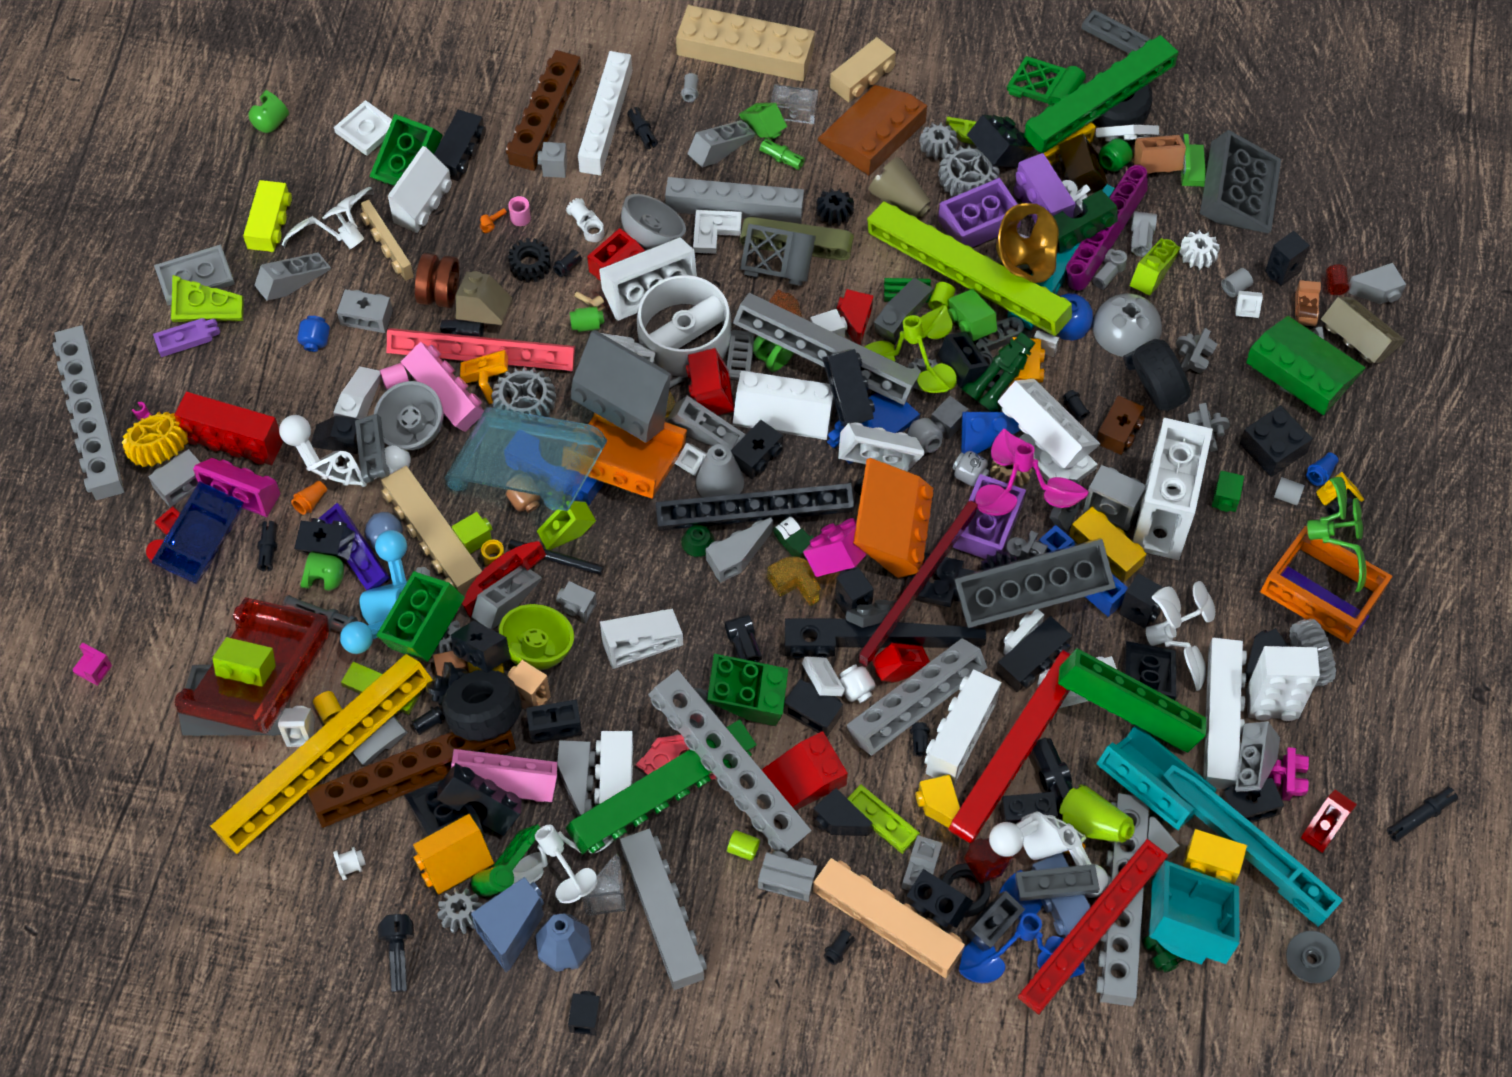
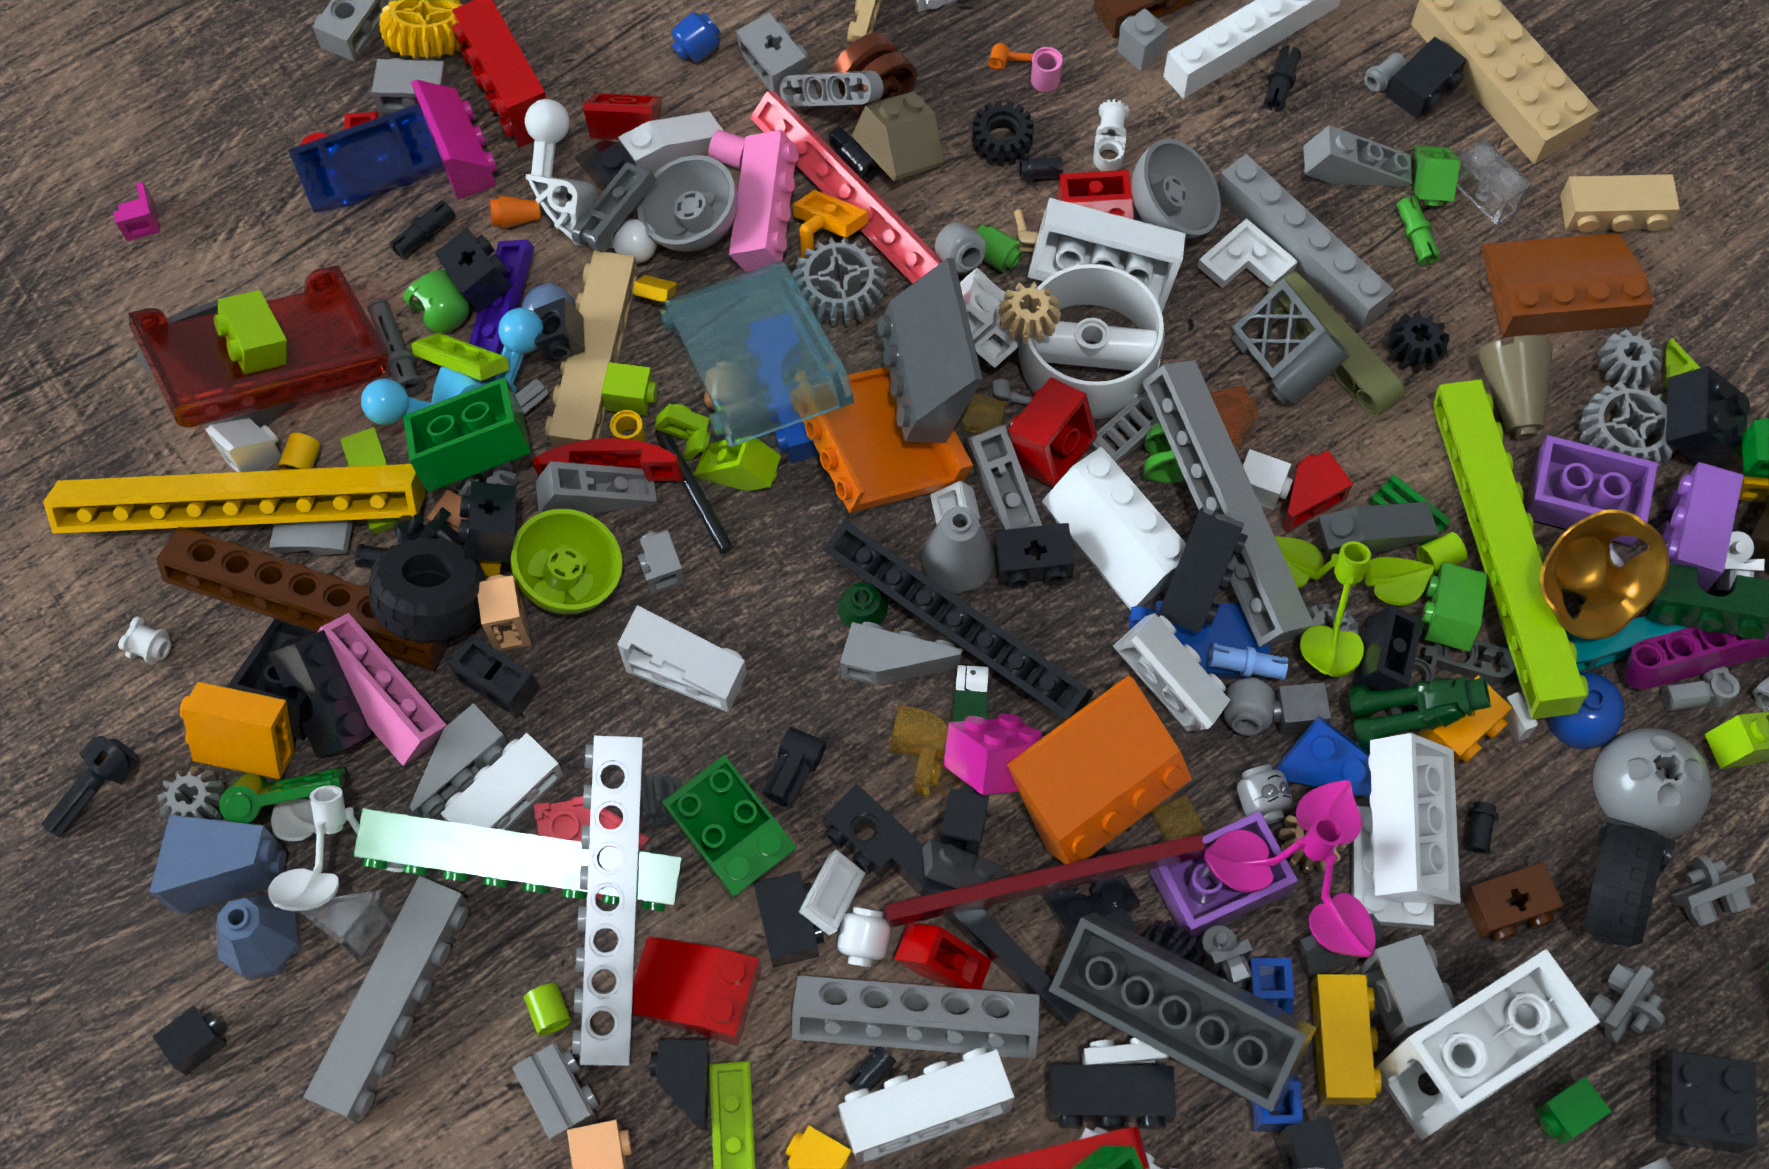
camera: 45 degrees right, 5 degrees up
none -> lime tile [411,333,509,381]
none -> black brick [534,297,585,362]
none -> red slope [583,92,662,140]
none -> yellow tile [633,275,678,303]
none -> lime bracket [654,404,710,461]
none -> light grey beam [780,71,883,106]
none -> light grey head [935,222,987,274]
none -> tan gear [998,281,1061,346]
none -> clear yellow tile [1151,795,1204,842]
none -> light blue pin [1208,643,1288,681]
none -> black brick [1386,37,1467,120]

